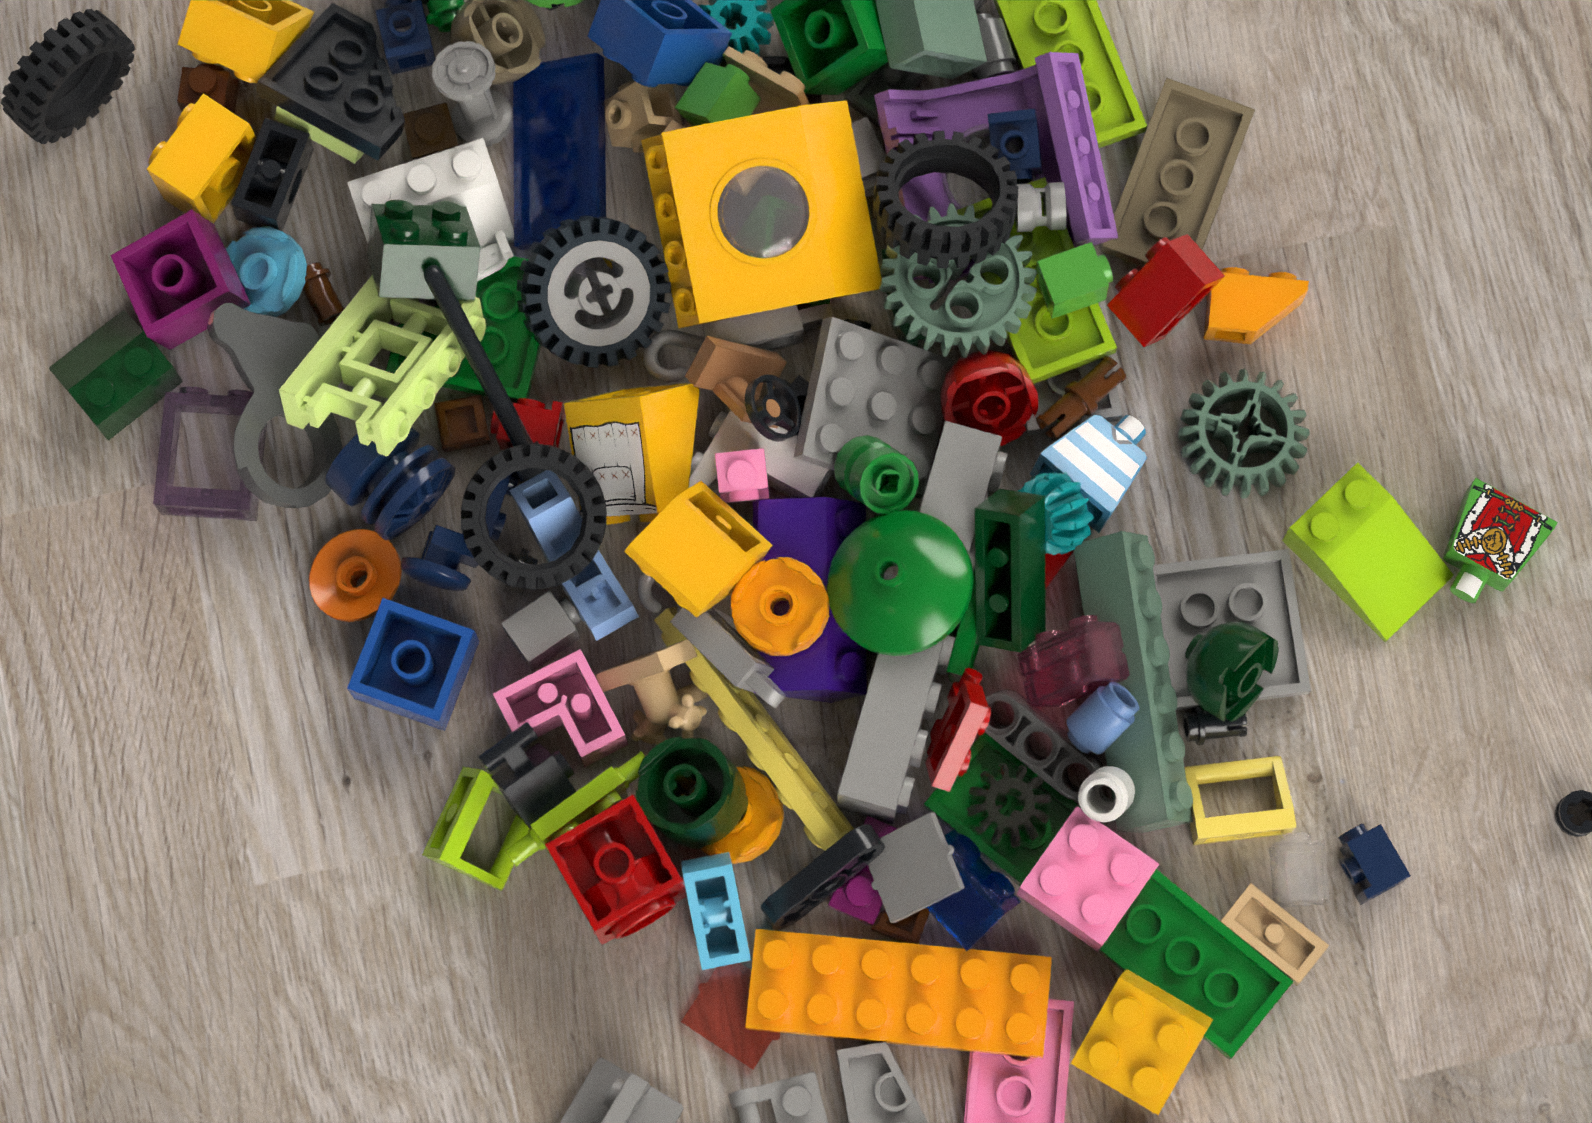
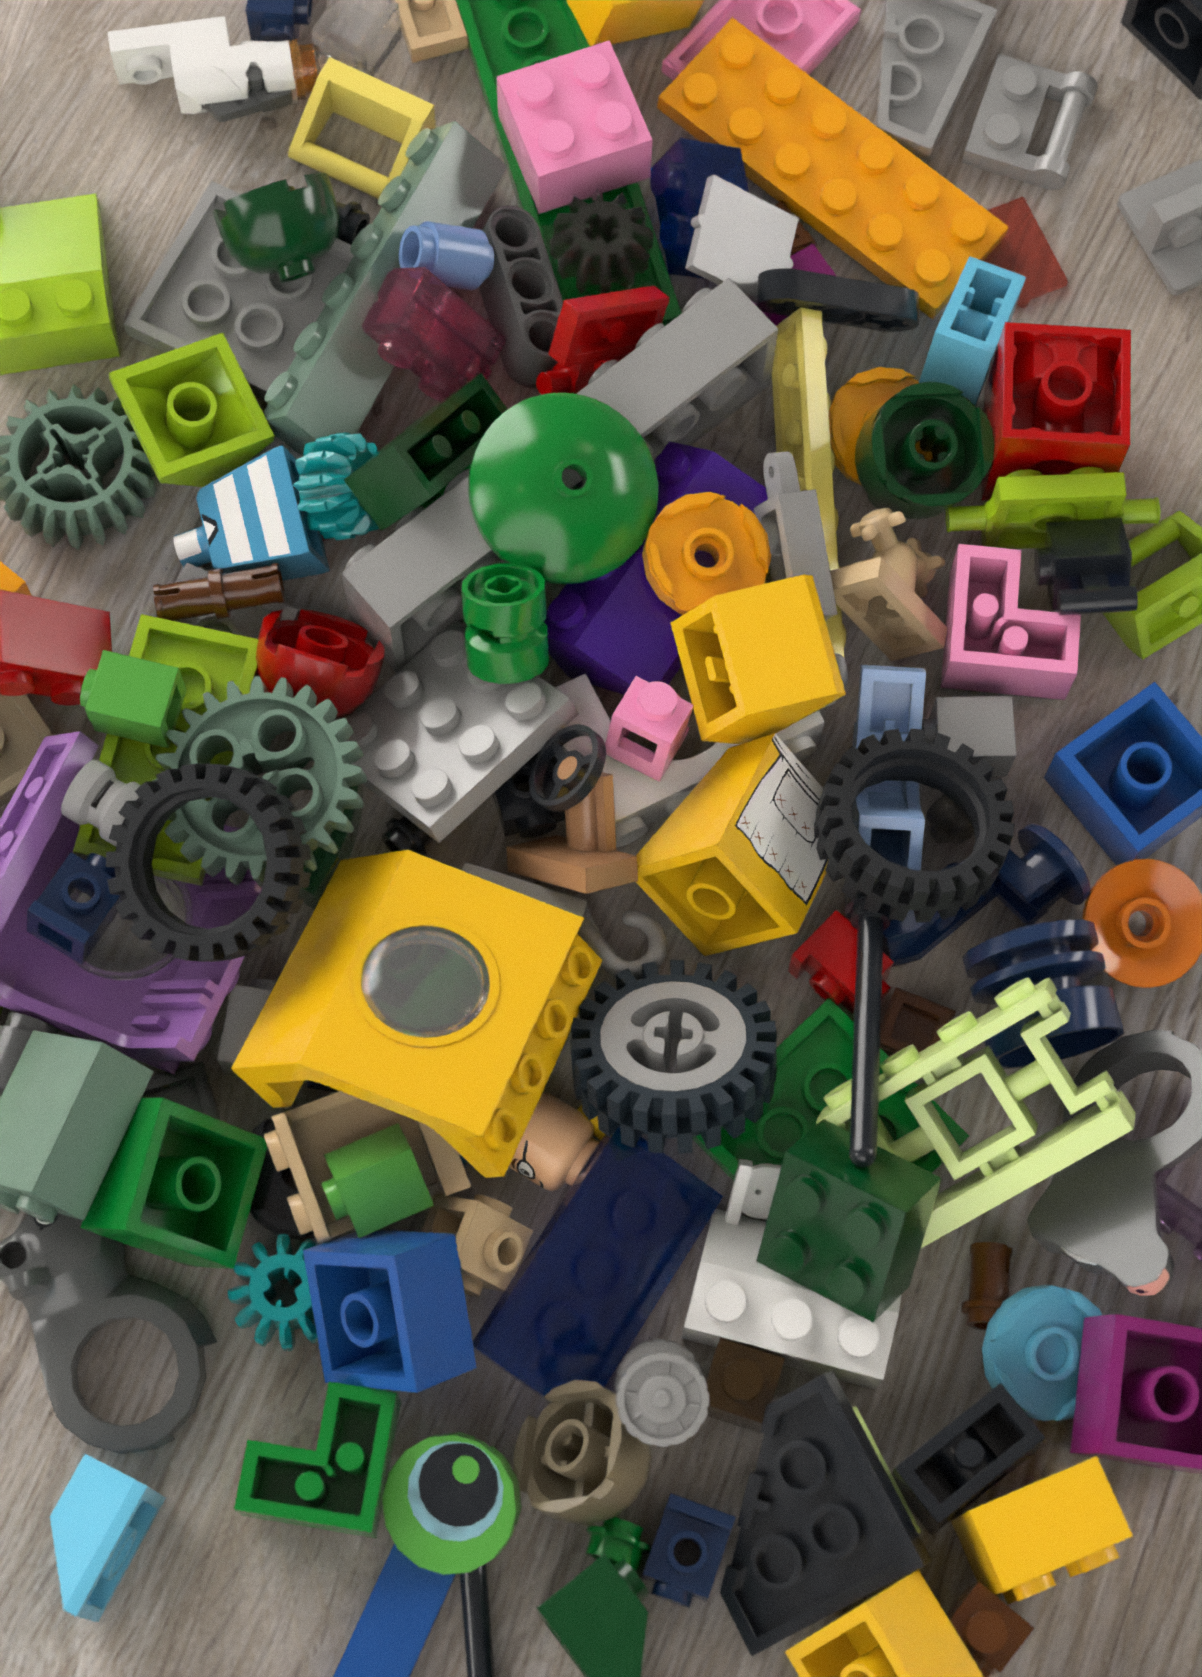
camera: 150 degrees left, 5 degrees down
white brick [1078,766,1135,822] -> none
none -> white plate [108,16,318,122]
none -> lime slope [109,332,275,487]
none -> light nougat head [509,1093,600,1191]

